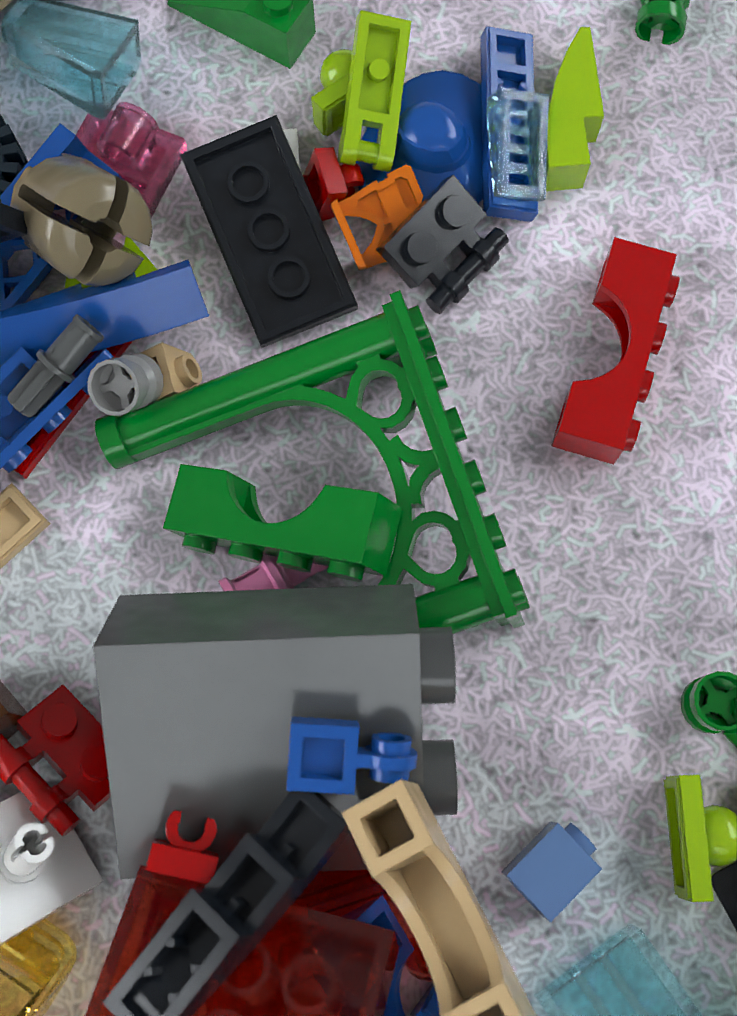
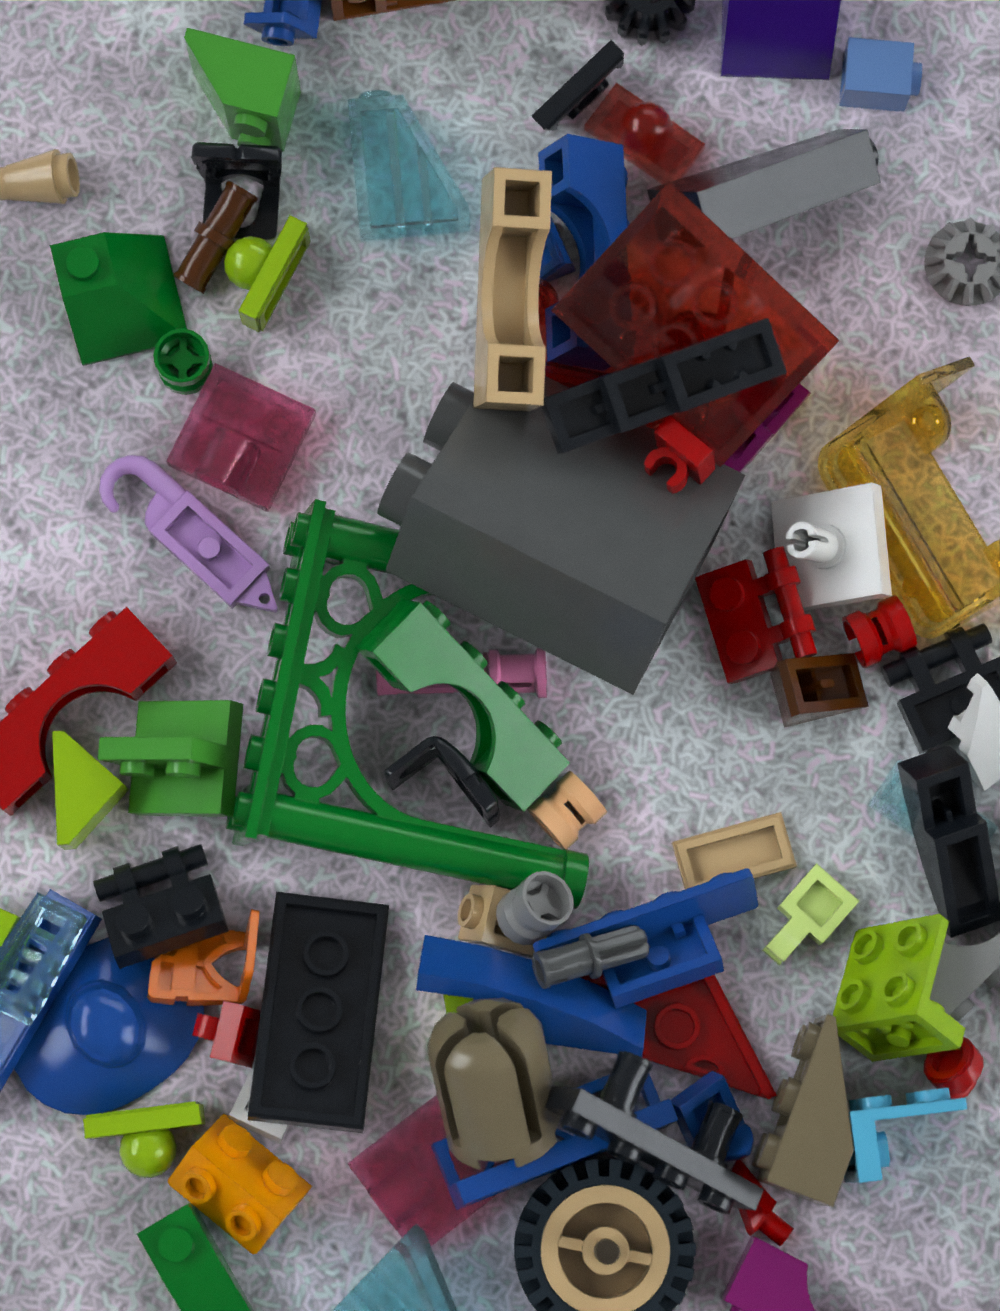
camera: 155 degrees left, 5 degrees up
blue plate [286,716,418,795] -> none
lime plate [338,10,412,172] -> none
medium blue brick [501,822,602,922] -> none
none -> lime slope [52,731,130,850]
none -> bright green bracket [98,700,244,817]
none -> lavender plate [99,455,278,613]
none -> clear pink plate [166,363,316,512]
none -> light orange bracket [168,1114,312,1254]
none -> black piece [383,736,500,828]
none -> light nougat wheel [528,771,607,849]

